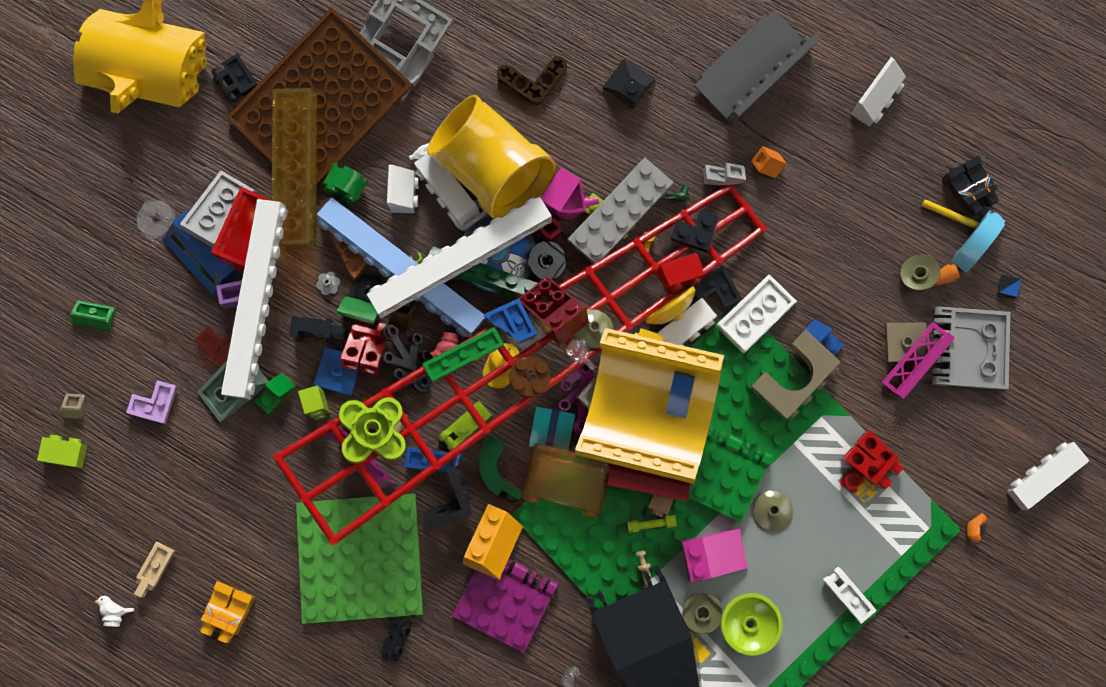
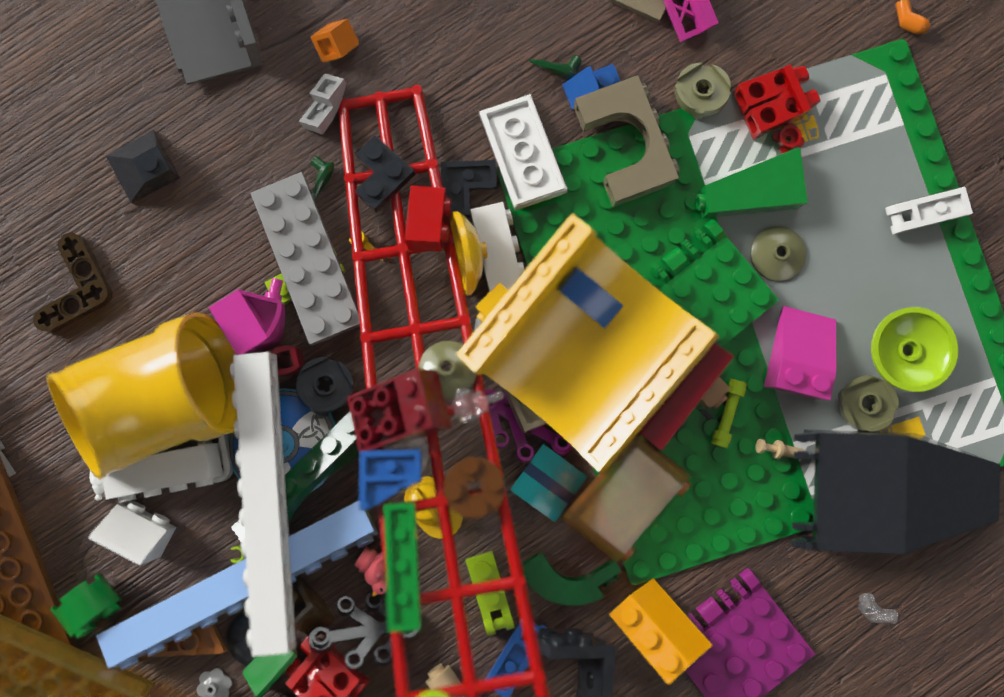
camera: 65 degrees left, 5 degrees up
none -> dark green bar [530,55,582,79]
none -> olive plate [674,63,731,119]
none -> green slope [696,148,808,219]

